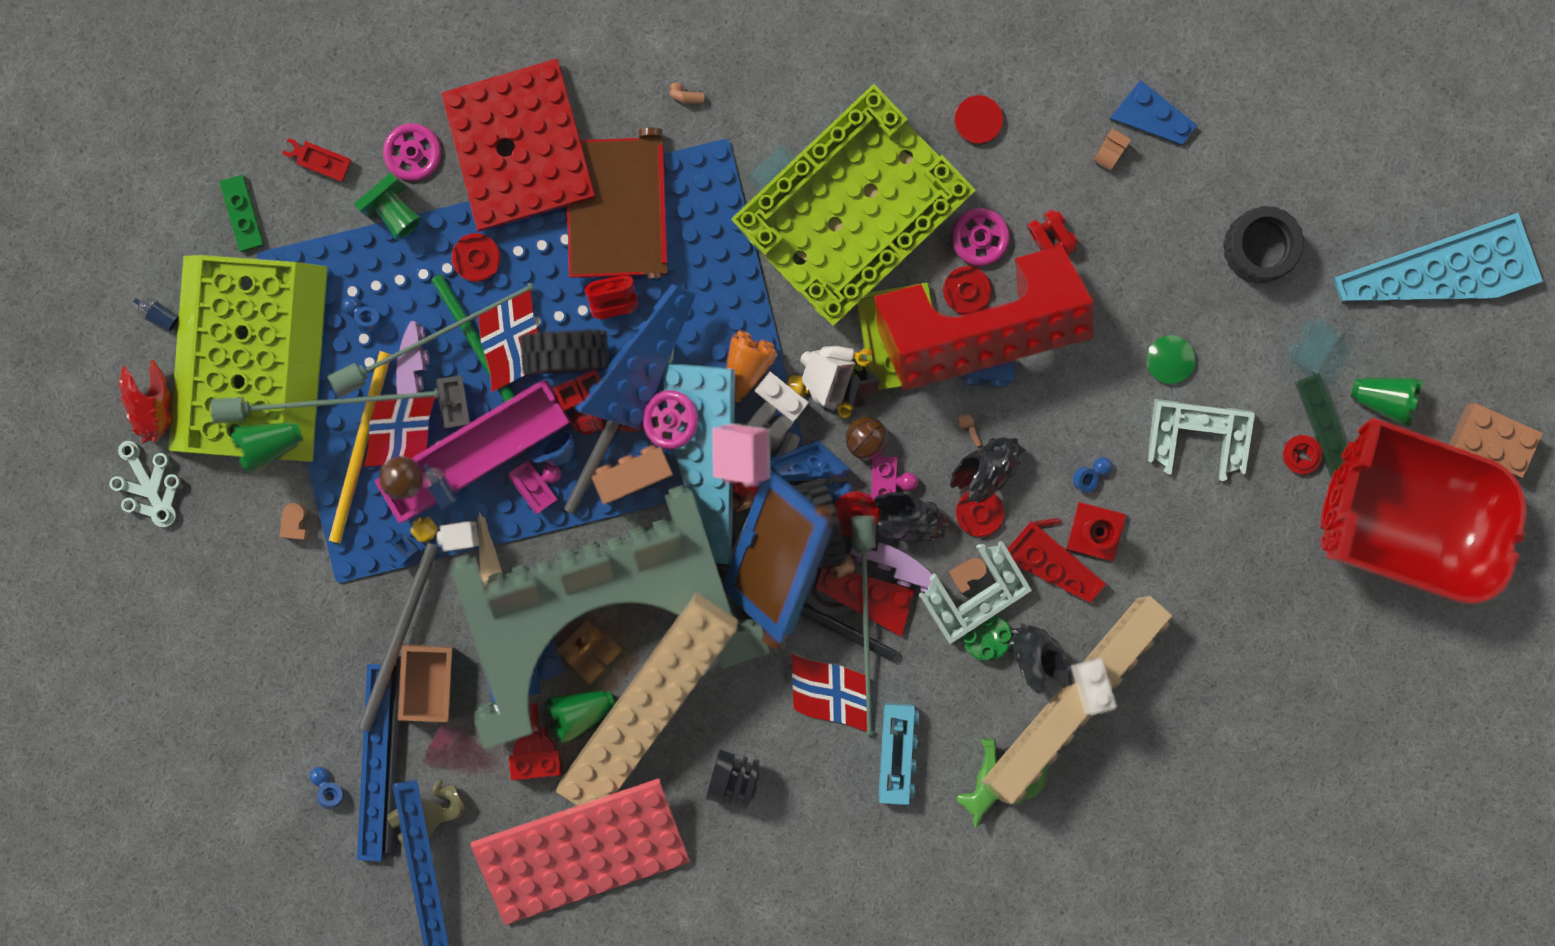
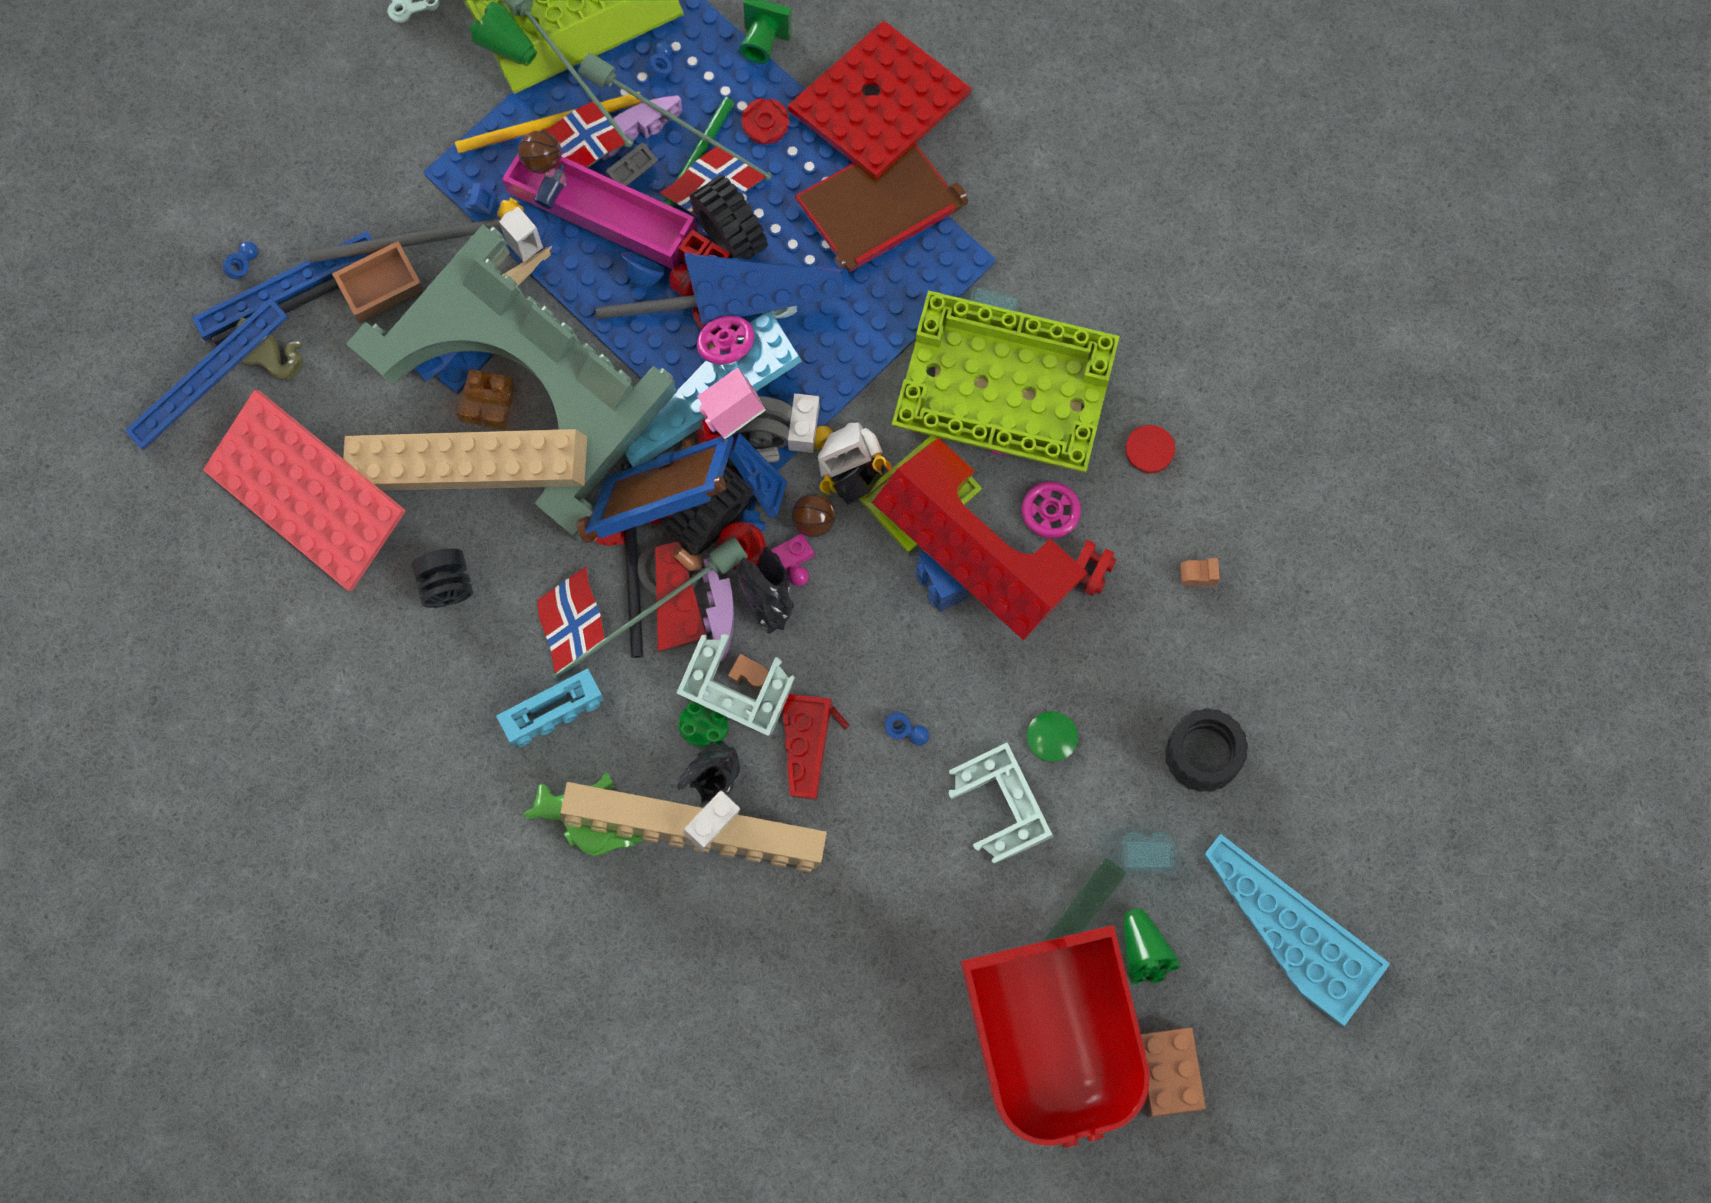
camera: 60 degrees right, 15 degrees down
nougat leg [280,503,309,540] -> none
dark pink plate [383,123,441,181] -> none
clear pink slope [423,725,464,765] -> none
dark pink plate [507,460,561,515] -> none
red brick [508,703,563,780] -> none
green cone [544,691,615,744] -> none
red brick [585,275,639,320] -> none
nougat piece [592,445,674,504] -> none
nougat arm [669,83,704,105] -> none
orange cone [726,330,778,402] -> none
red tile [942,266,991,315] -> none
black head [949,437,1026,503] -> none
red tile [955,491,1004,537] -> none
nougat hand [958,414,981,447] -> none
red plant [1066,502,1126,561] -> none
blue wing [1110,80,1197,145] -> none
red gear [1282,435,1322,474] -> none

